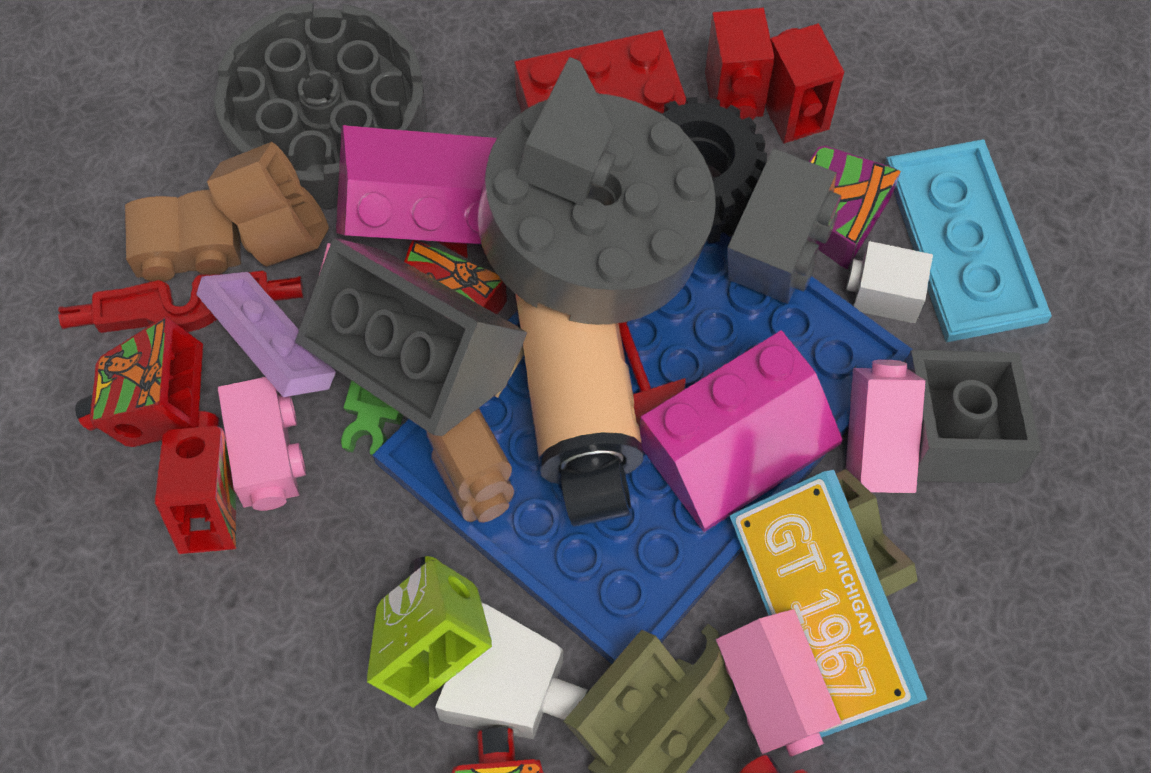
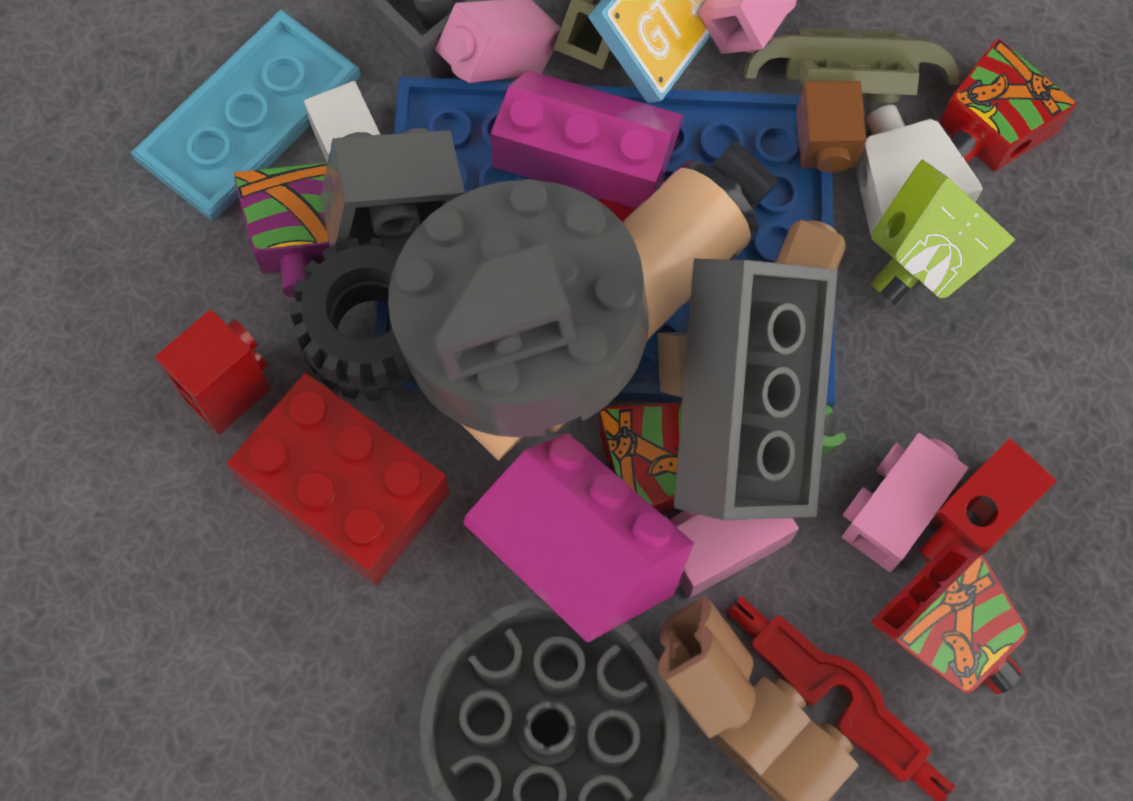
camera: 130 degrees left, 5 degrees up
lavender plate [196,272,336,397] -> none
red brick [765,23,845,144] -> none
none -> dark orange brick [796,81,866,173]

